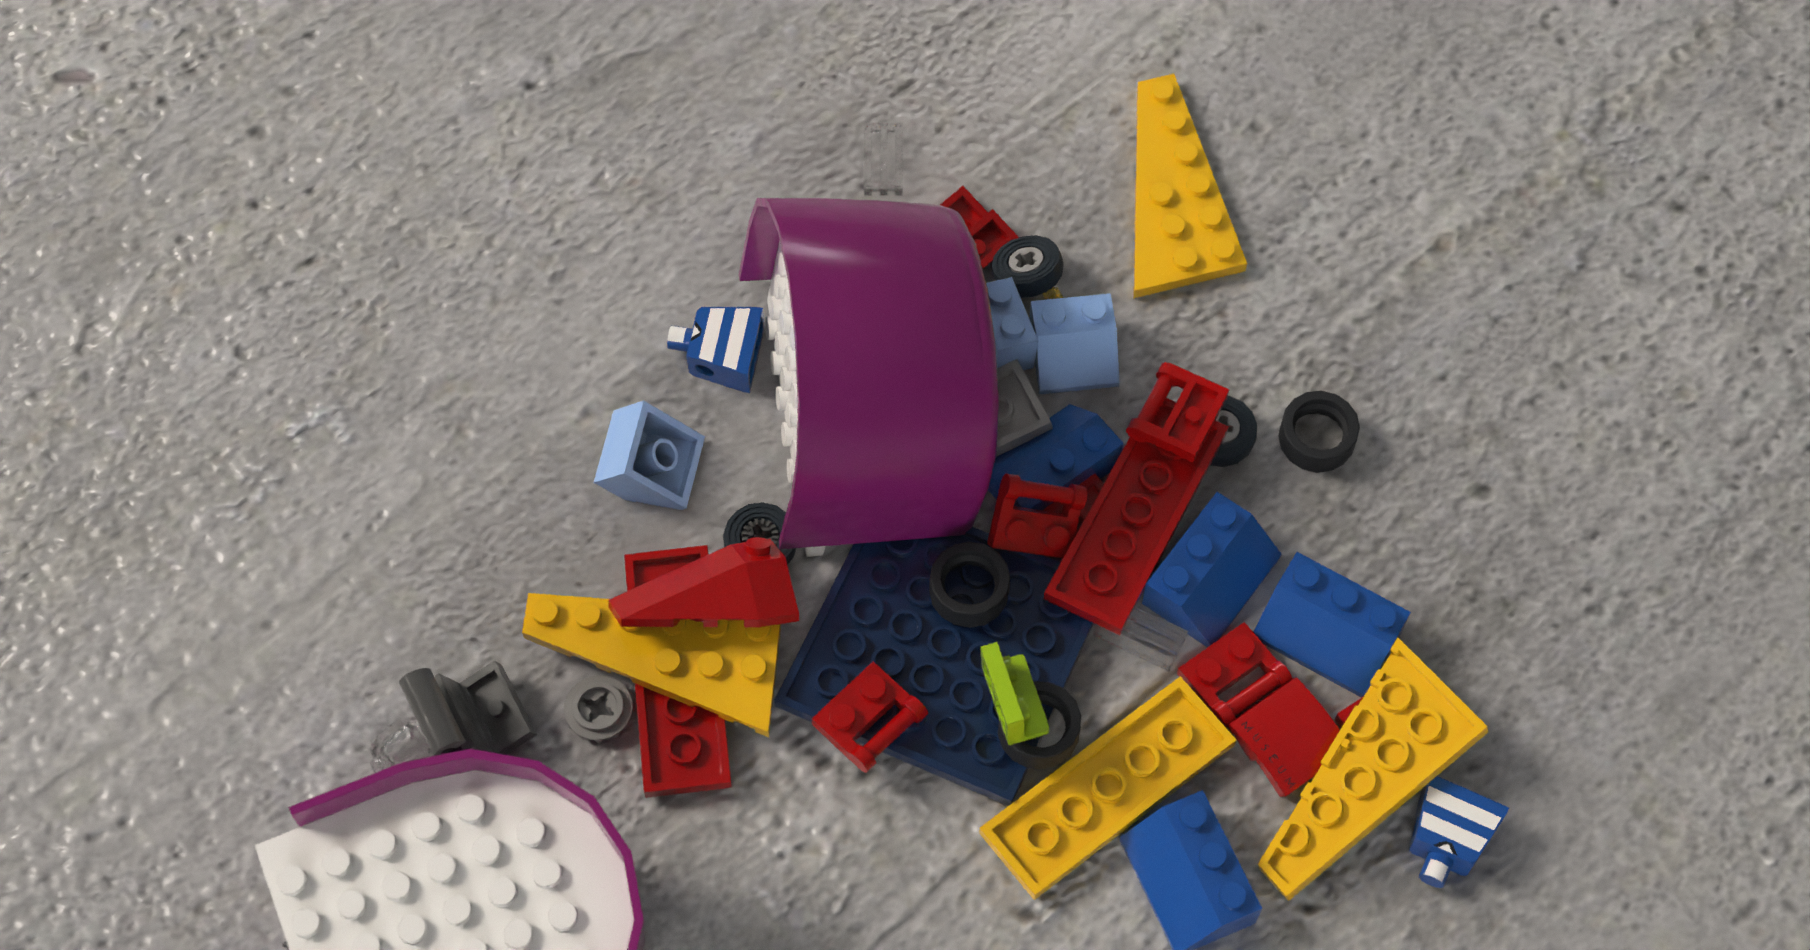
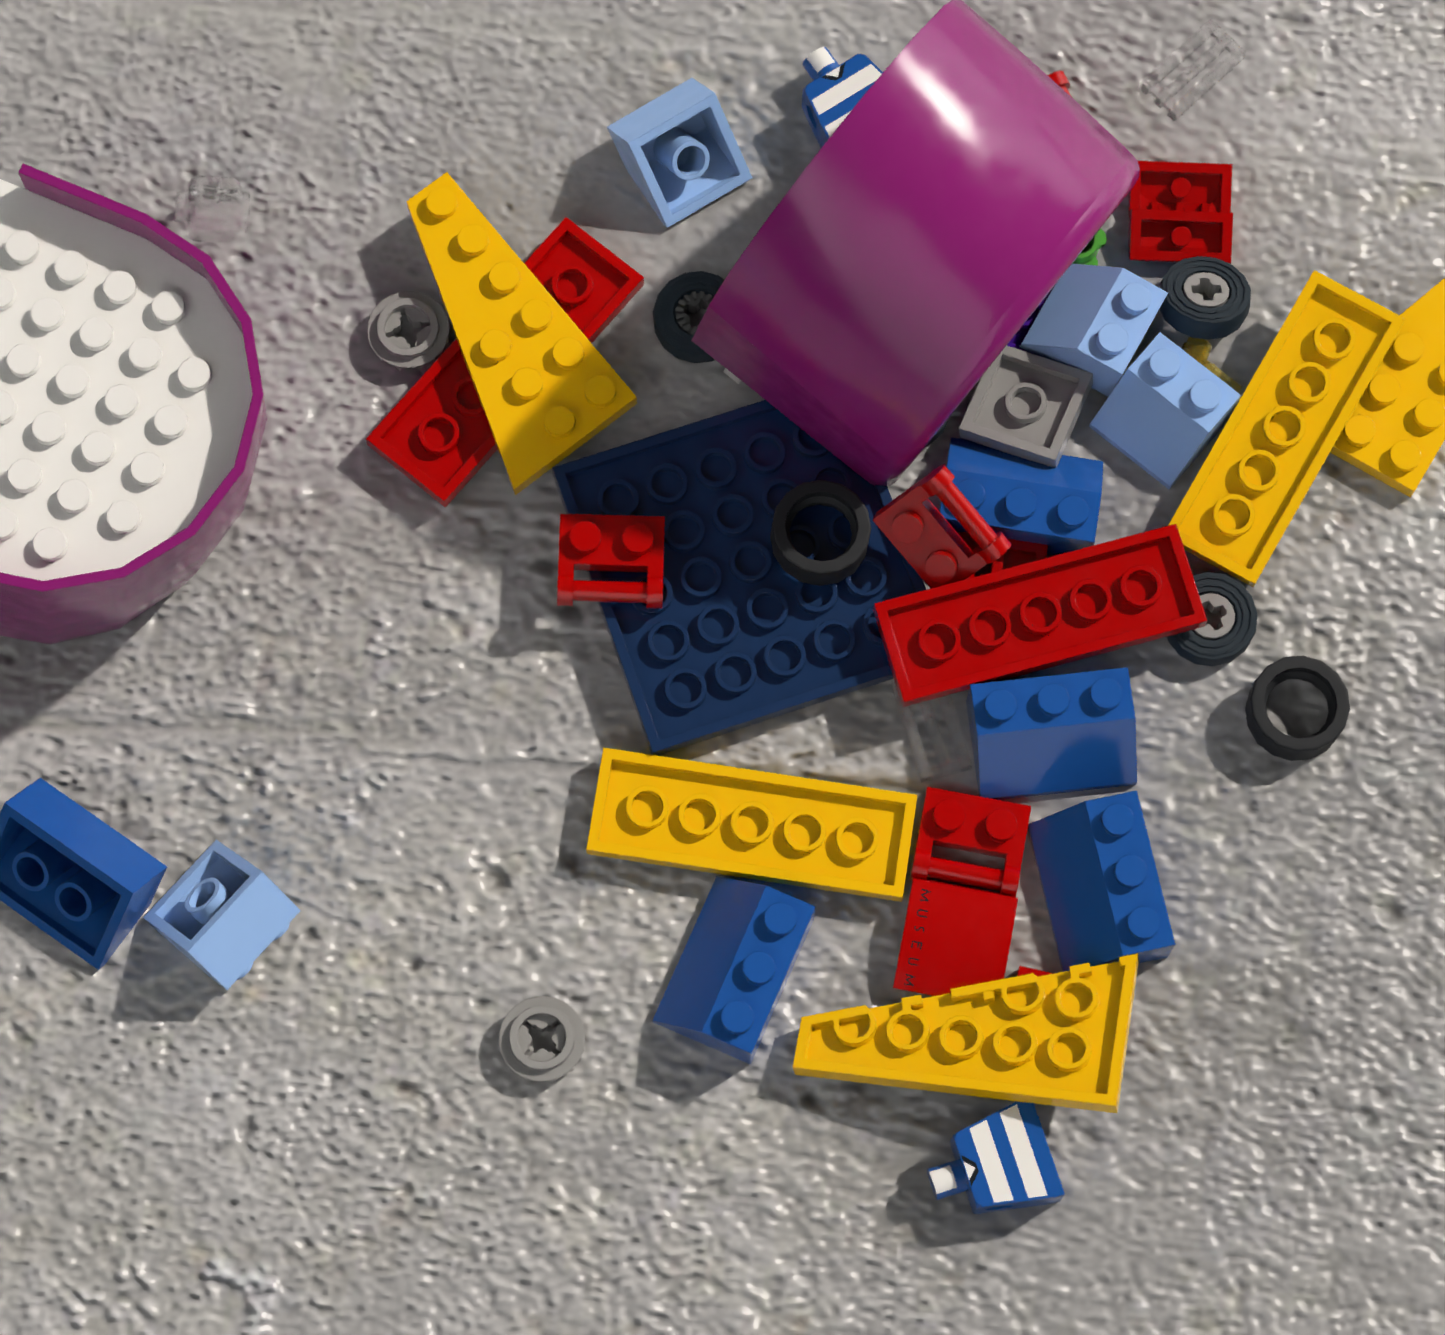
camera: 45 degrees right, 10 degrees up
dark grey piece [399,660,537,756] -> none
red wedge [608,537,799,627] -> none
lime bracket [980,642,1049,746] -> none
black tyre [998,681,1082,770] -> none
red plate [1126,362,1230,463] -> none
none -> yellow plate [1168,270,1406,588]

